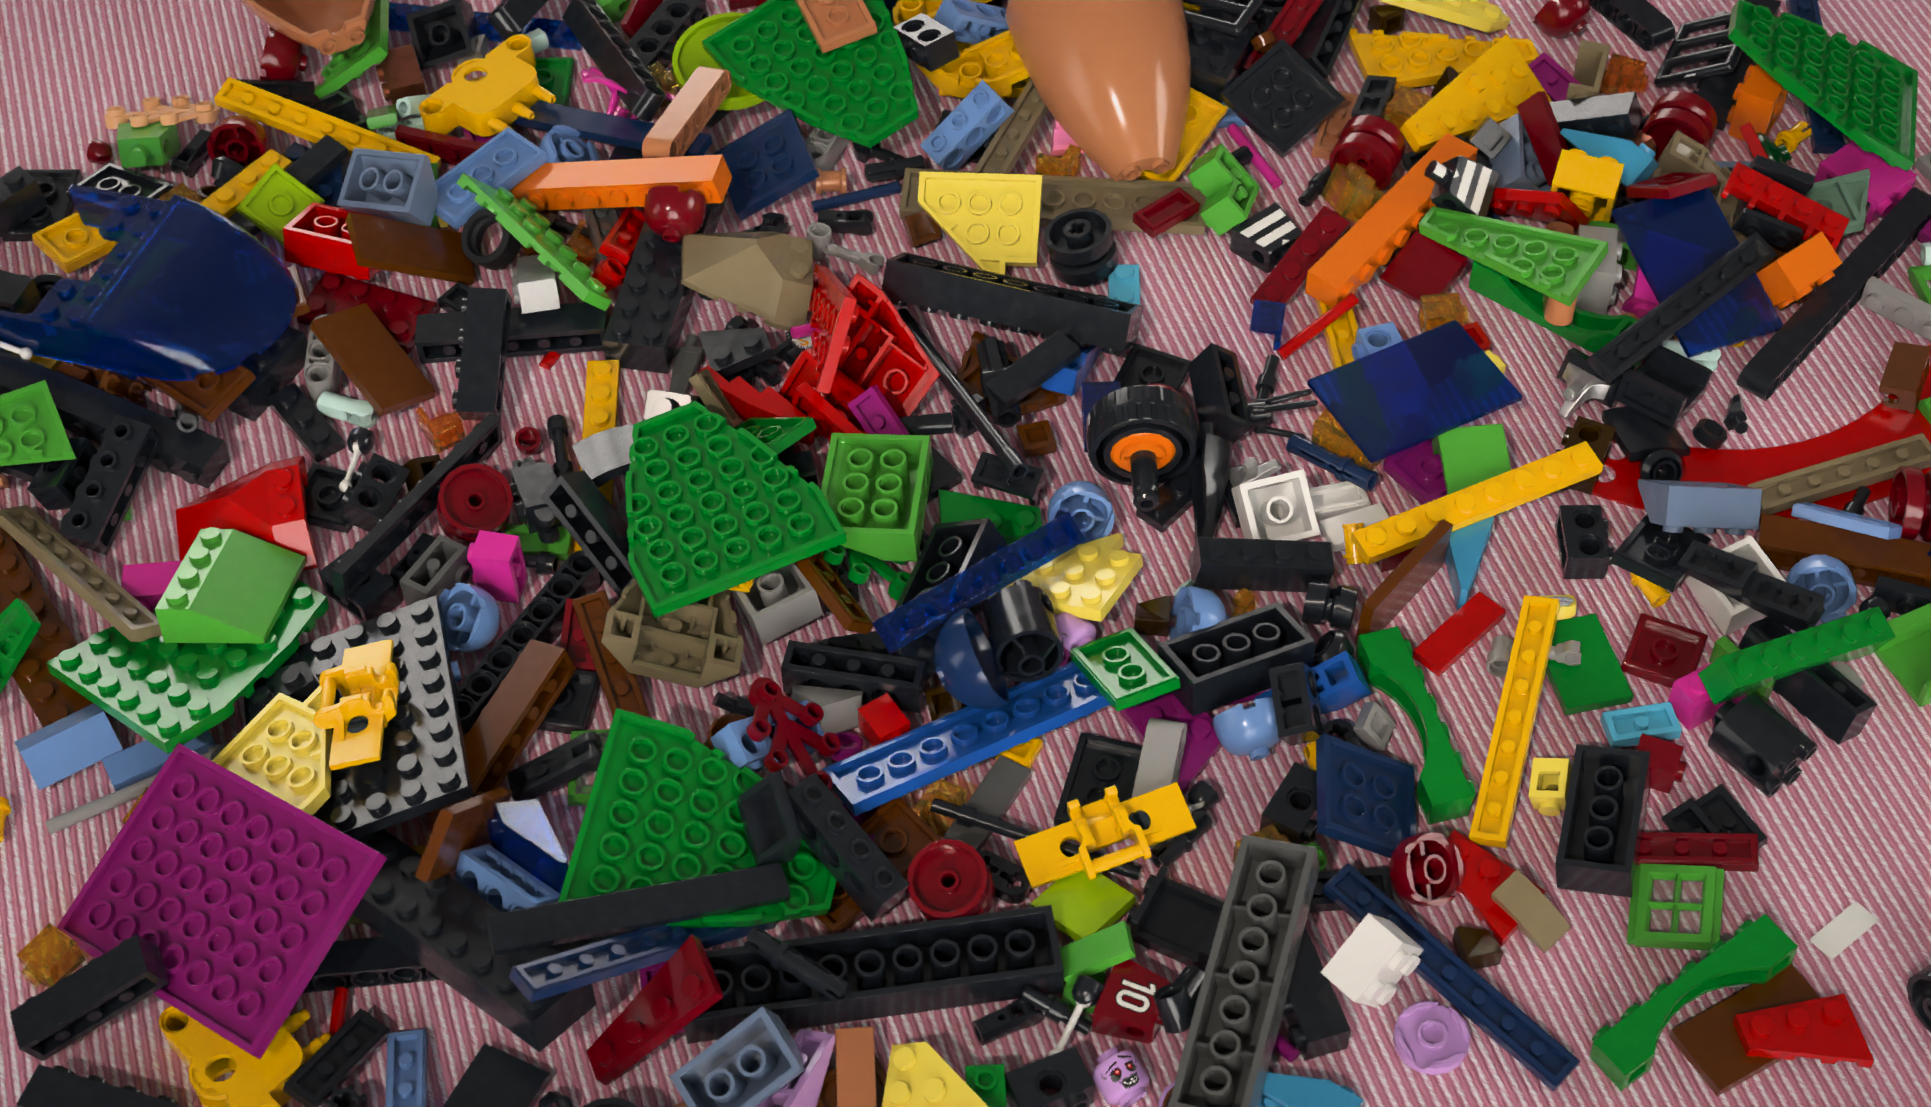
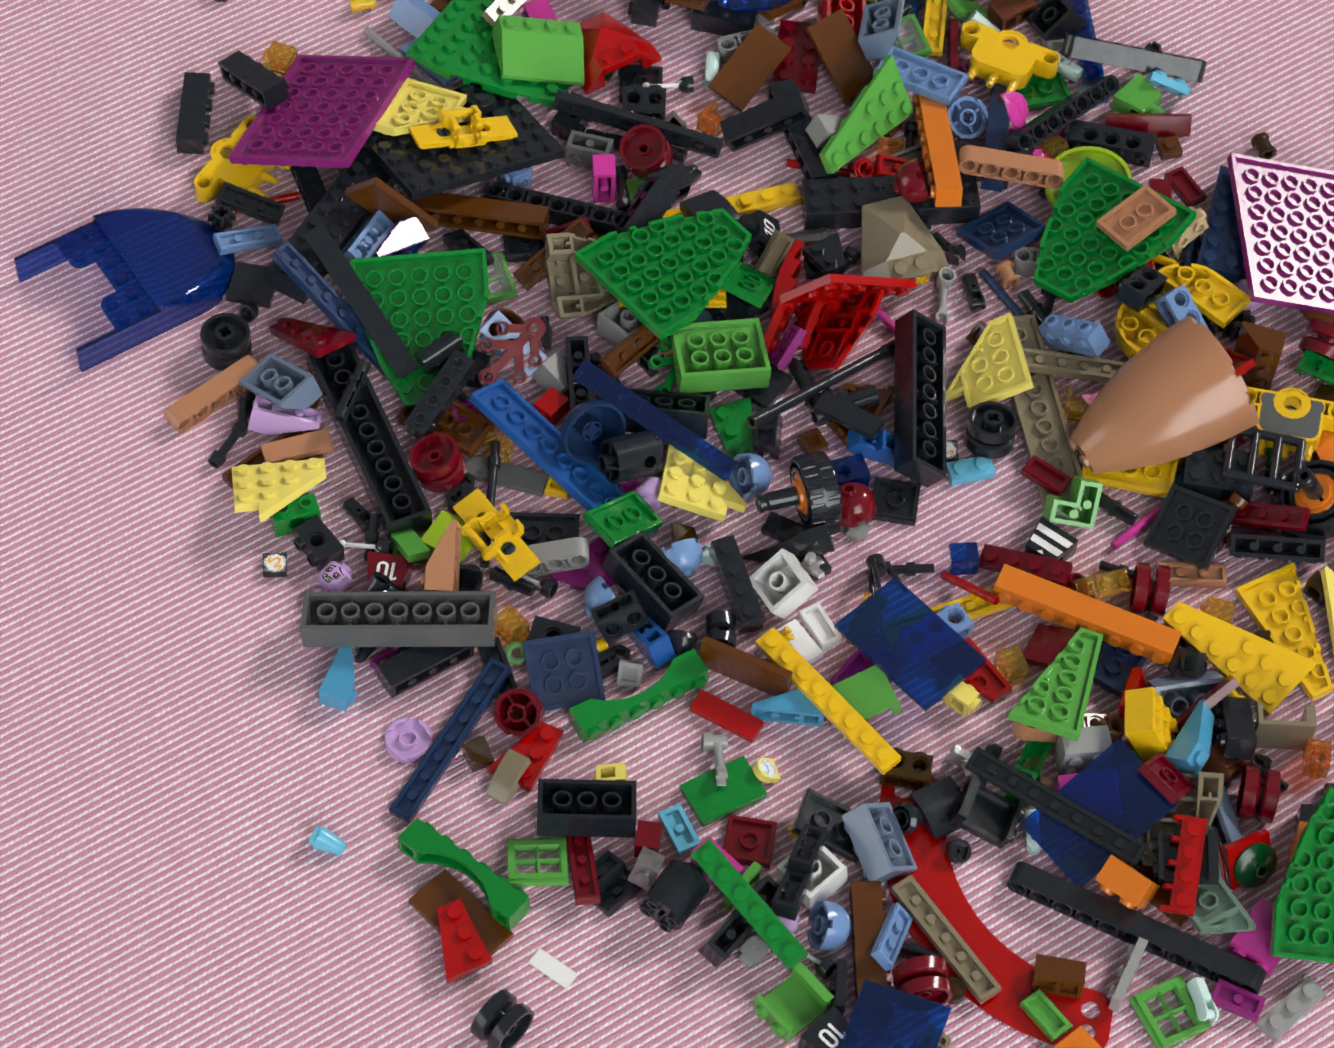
camera: 70 degrees right, 5 degrees up
black plate [267,383,345,463] -> none
black tile [437,281,468,312] -> none
medium blue cylinder [438,582,500,652] -> none
dark red hinge [515,427,542,456] -> none
black bar [547,415,574,478] -> none
magenta tile [828,732,863,761] -> none
black brick [1187,343,1252,444] -> none
clear yellow hand [1230,588,1256,618] -> none
dark blue pin [1286,433,1378,492] -> none
white brick [1321,913,1424,1008] -> none
black hinge [1351,75,1397,118] -> none
black torso [1424,156,1499,217] -> none
yellow plate [1469,595,1560,849] -> none
magenta plate [1528,52,1582,102] -> none
black brick [1555,505,1613,579] -> none
black bar [1723,394,1748,434] -> none
none -> nougat slope [421,519,462,591]
none -> flat silver brick [628,846,666,891]

